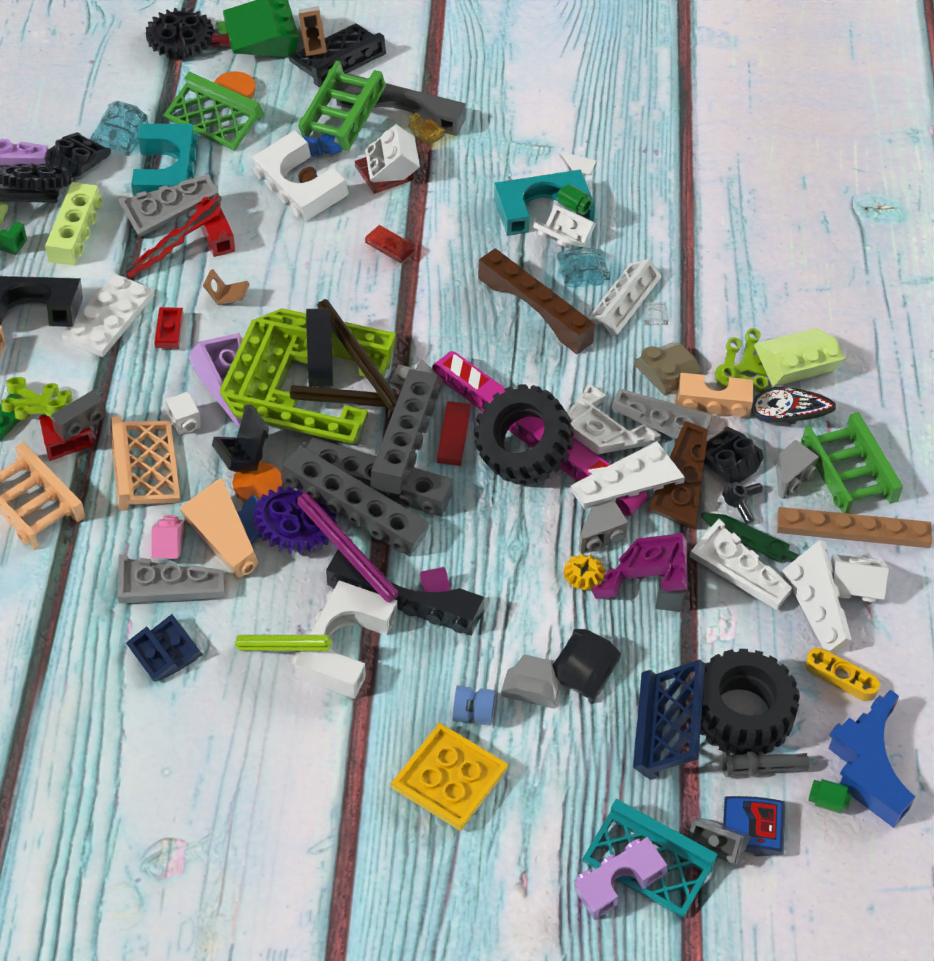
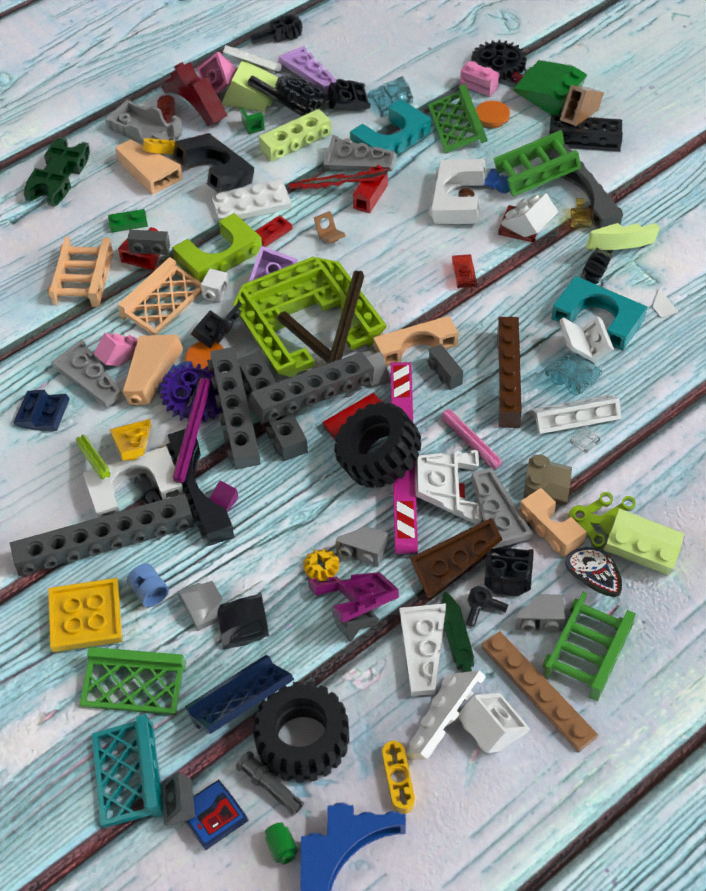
camera: 50 degrees right, 0 degrees up
lime plant [1,377,73,420] -> none
black slope [306,308,333,387] -> none
green brick [557,184,592,215] -> none
white wing [571,441,685,509] -> none
lavender arch [574,837,667,920] -> none
none -> dark grey brick [9,494,194,576]
none -> bright green fence [80,647,187,715]
none -> yellow wing [109,419,152,461]
none -> black pin [134,473,161,504]
none -> lime arch [172,213,262,283]
none -> light nougat arch [373,316,458,367]
none -> dark grey piece [427,344,463,390]
none -> bright pink axle [442,409,502,470]
none -> bright pink brick [460,61,499,97]
none -> black gear [581,248,613,284]
none -> yellowish green slope [585,223,660,250]

